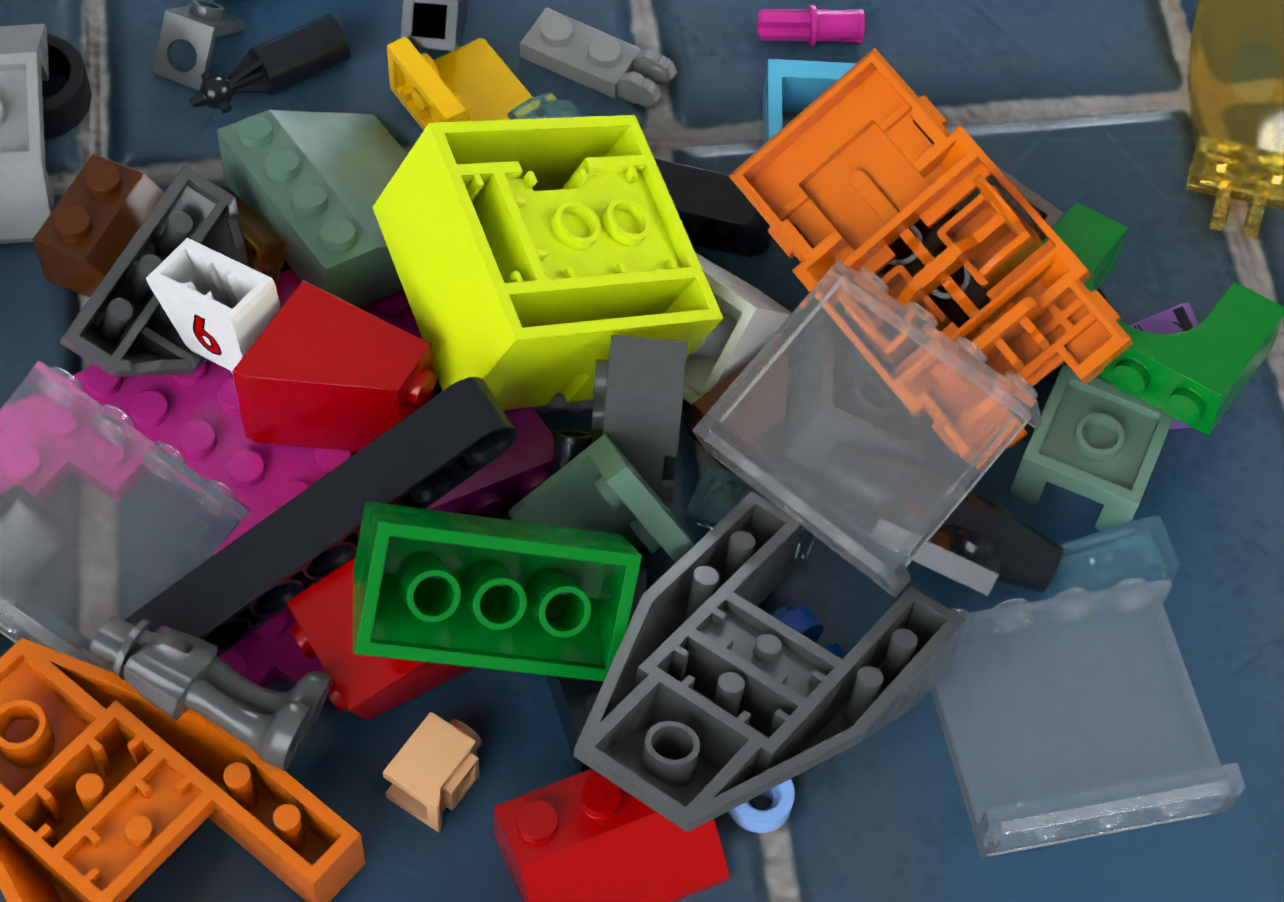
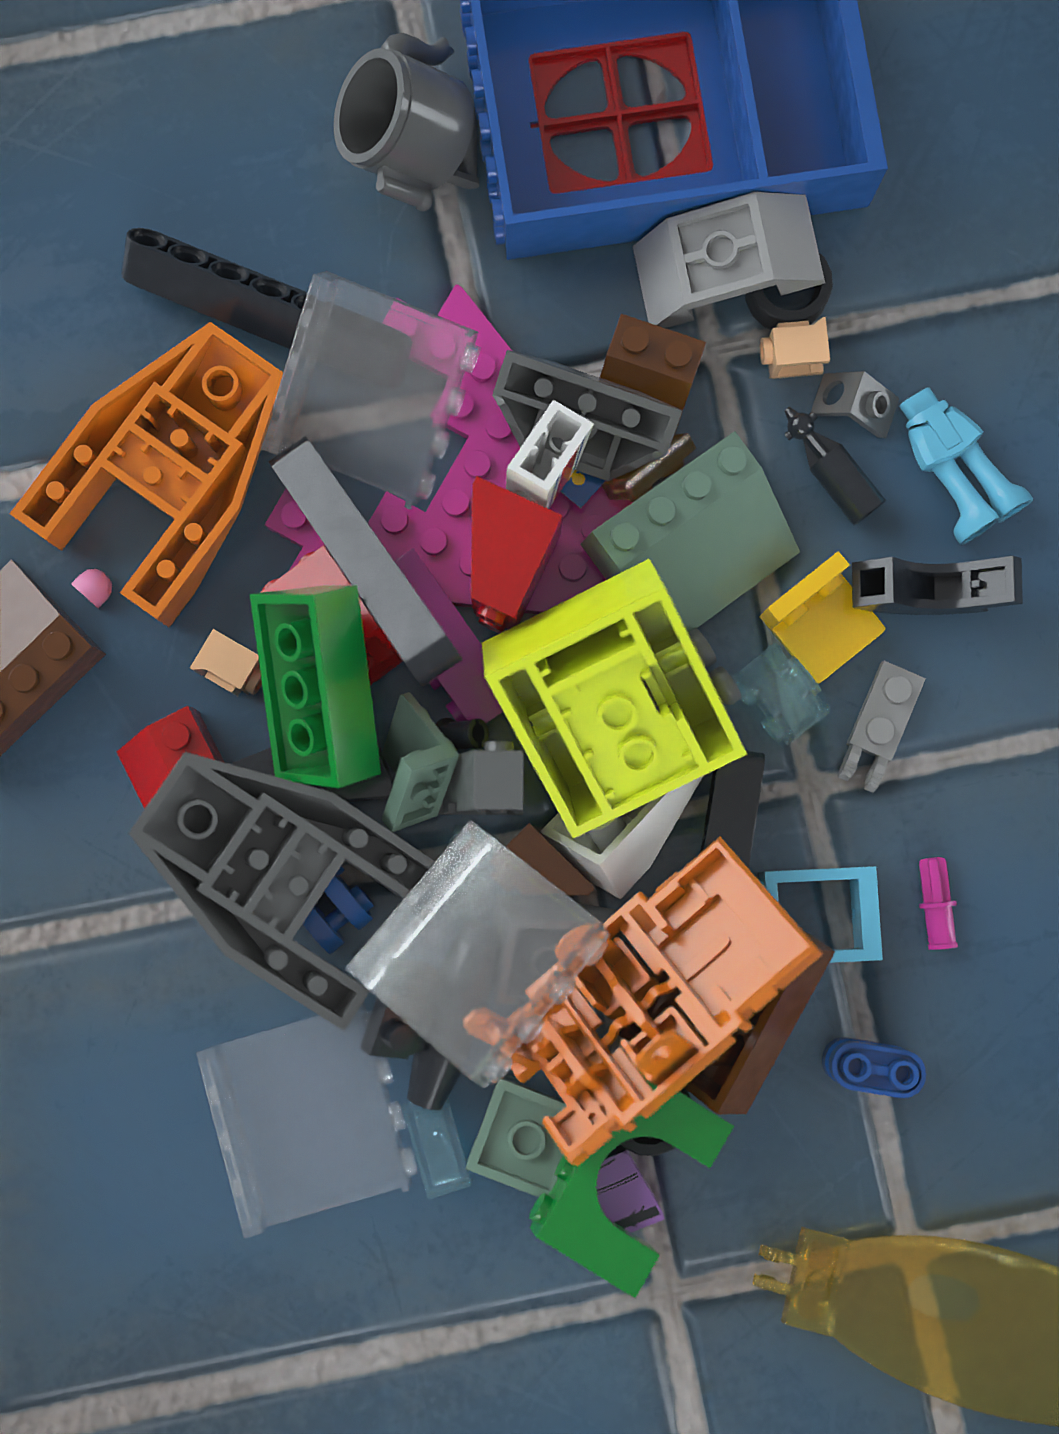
camera: 90 degrees right, 25 degrees up
dark grey piece [90,616,333,771] -> none
none -> light nougat window [760,317,830,379]
none -> blue brick [822,1037,926,1098]

